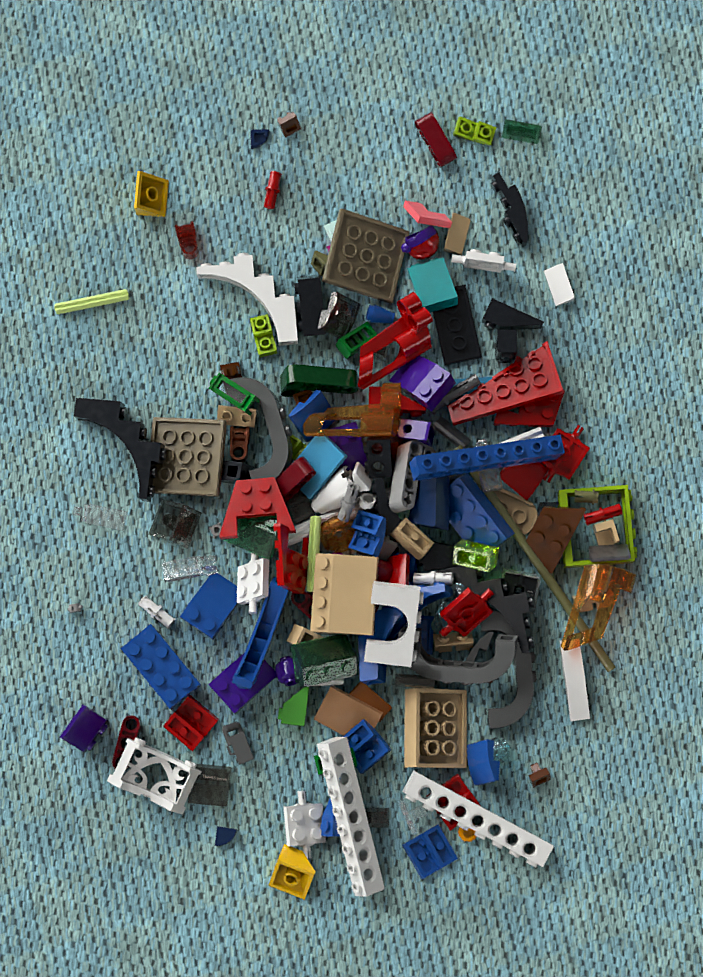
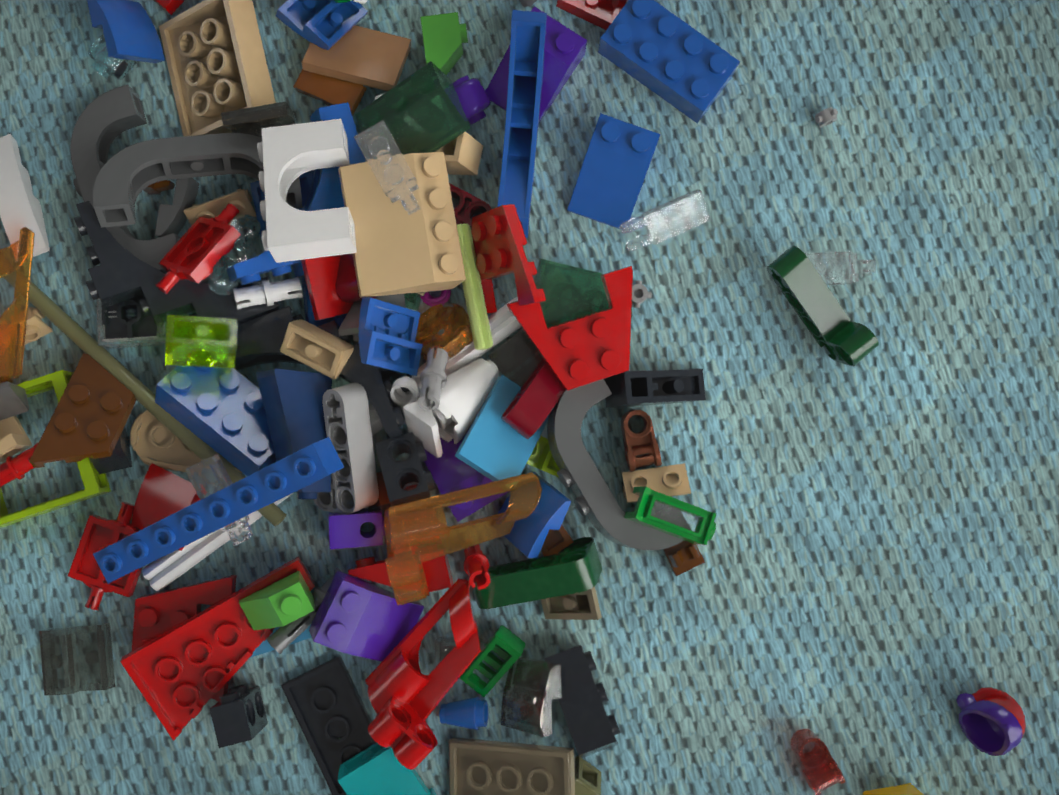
camera: 165 degrees right, 5 degrees up
yellowish green axle [54,289,129,314] -> none
black arch [74,398,167,502] -> none
white pin [138,595,176,629] -> none
clear smoke slope [148,499,202,548] -> none
dark tan tile [151,417,227,497] -> none
white arch [196,253,298,346] -> none
white plate [237,549,269,614] -> none
lime slope [249,314,278,358] -> none
flat silver slope [433,417,471,449] -> none
black slope [482,298,544,330] -> none
reddish brown tile [529,762,551,788] -> none
olive pin [575,490,598,505] -> none
none -> clear smoke slope [39,623,115,696]
none -> bright green slope [239,571,314,631]
none -> clear hinge [354,120,421,215]
none -> red axle [463,542,491,590]
none -> dark tan slope [541,586,602,620]
none -> dark green beam [767,245,879,367]
none -> dark purple piece [956,687,1026,756]

